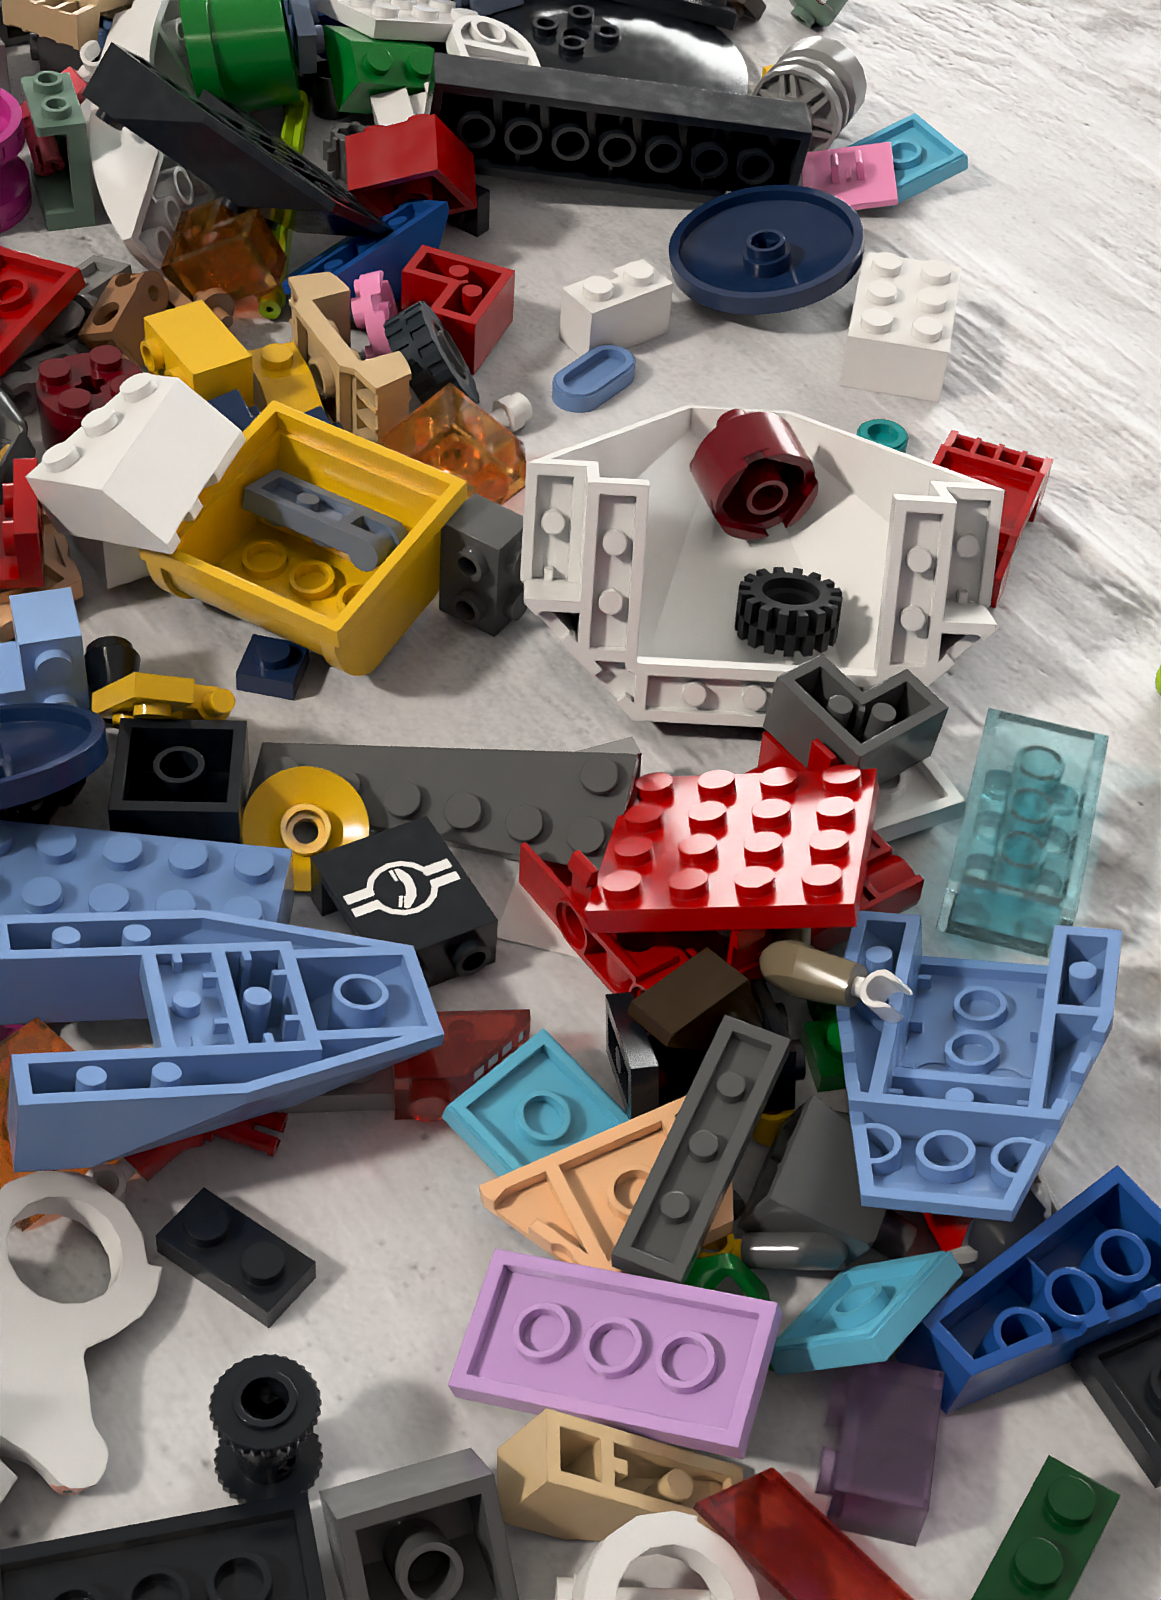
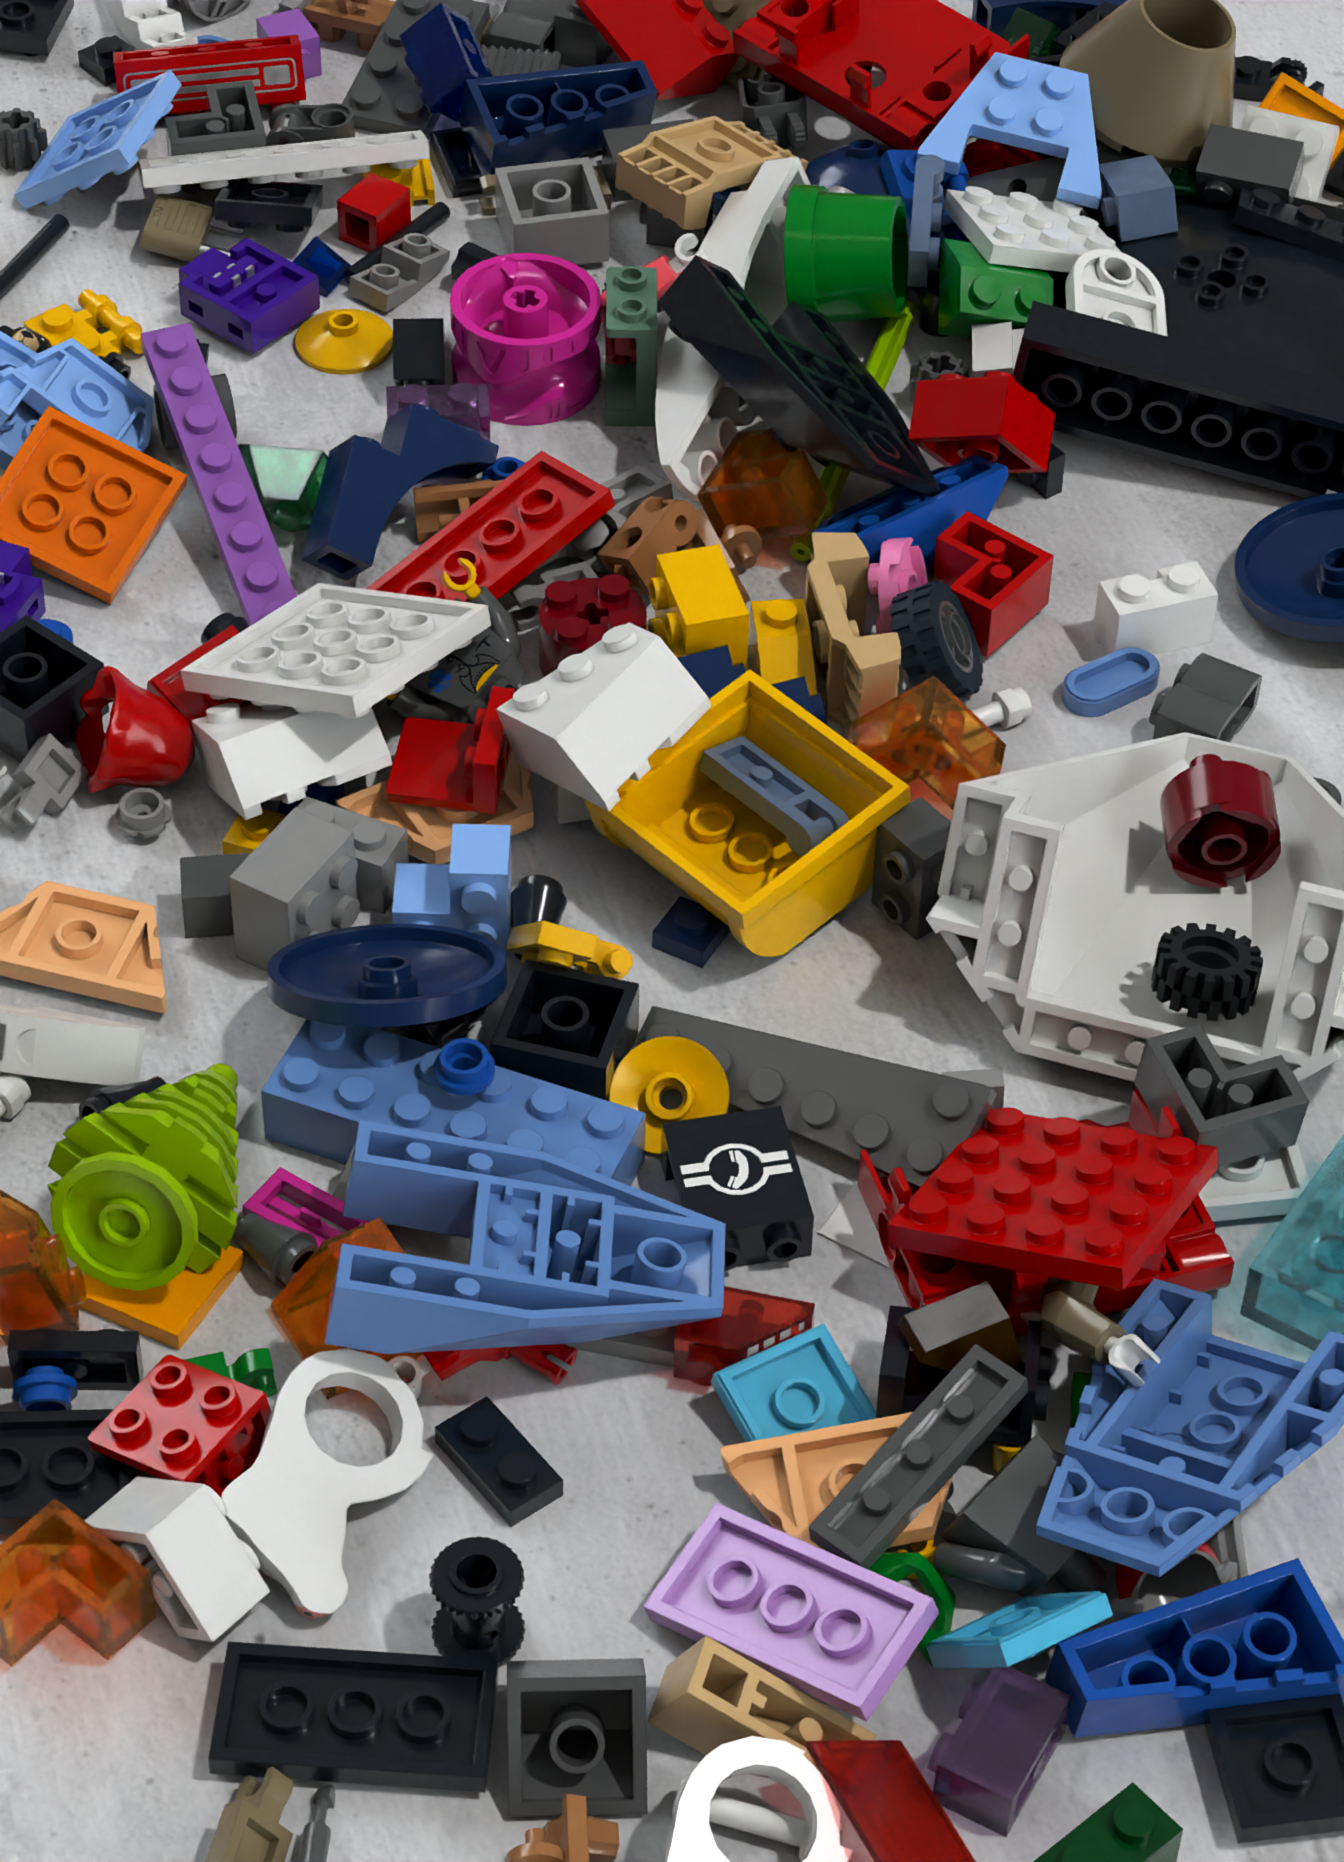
camera: 20 degrees right, 0 degrees up
none -> blue plate [434,1038,495,1095]
none -> dark grey brick [1149,653,1262,743]

